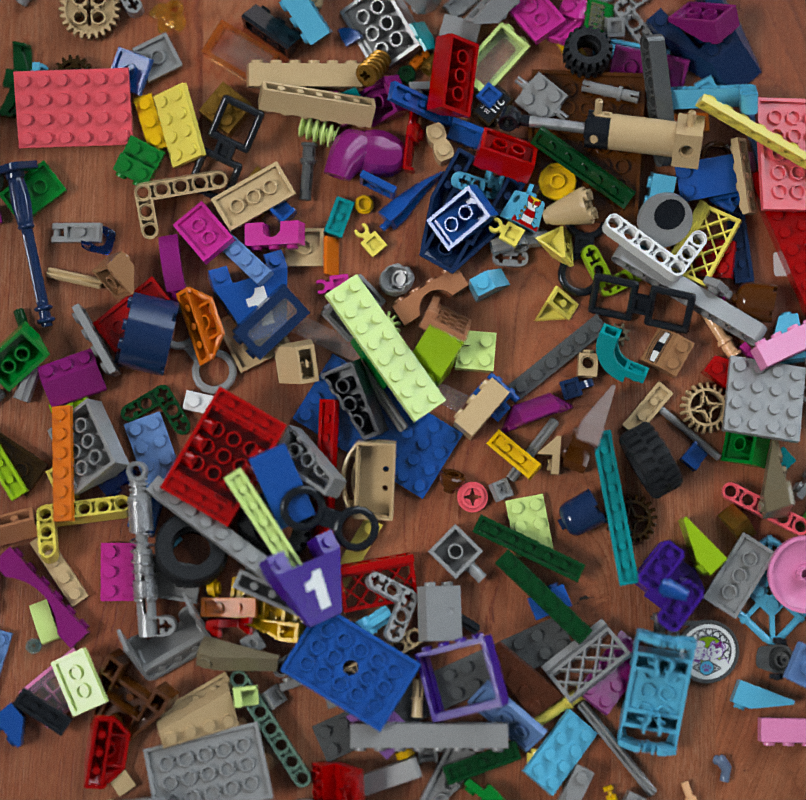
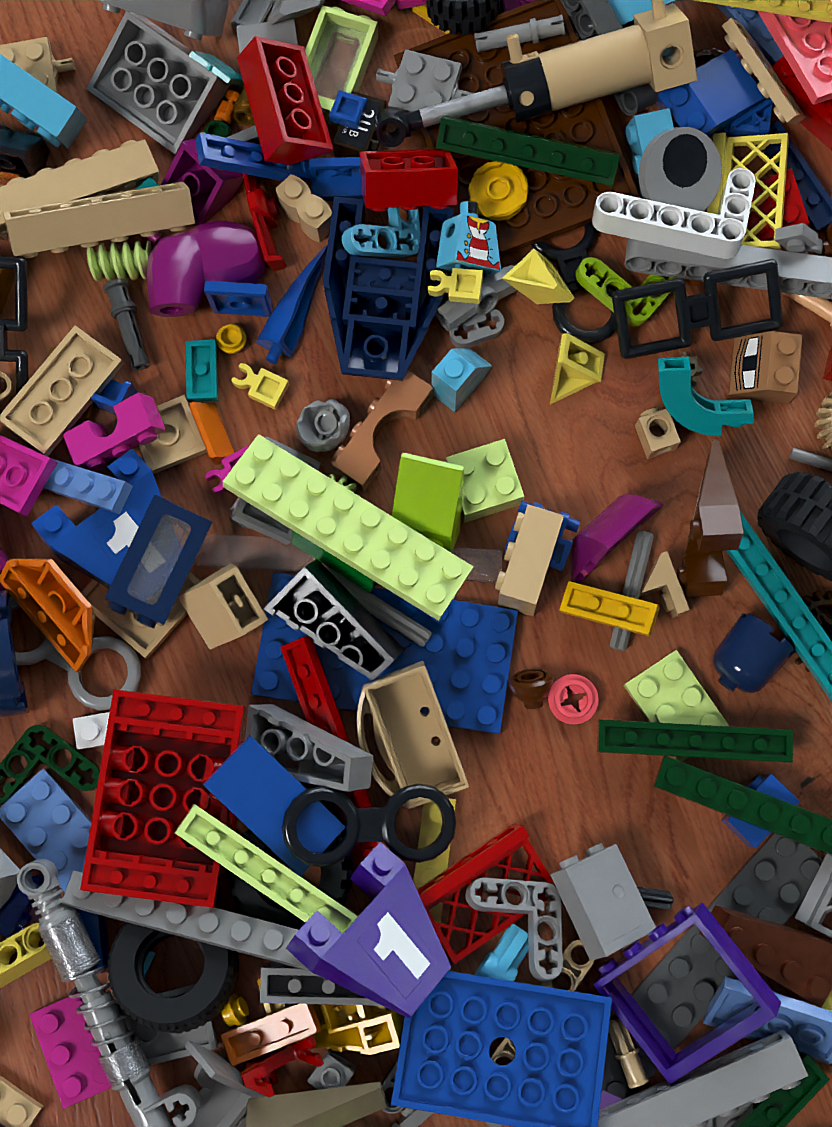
camera: 15 degrees left, 5 degrees down
blue tile [338,28,364,47] -> none
pearl gold piece [356,50,392,87] -> none
nougat fence [419,294,472,342] -> none
blue slope [426,184,499,251] -> none
light grey brick [428,524,487,583] -> none
light grey tile [488,477,514,502] -> none
dark grey plate [508,314,604,401] -> none
tan cone [543,186,598,225] -> none
dark blue plate [559,376,594,401] -> none
tan plate [622,381,673,430] -> none

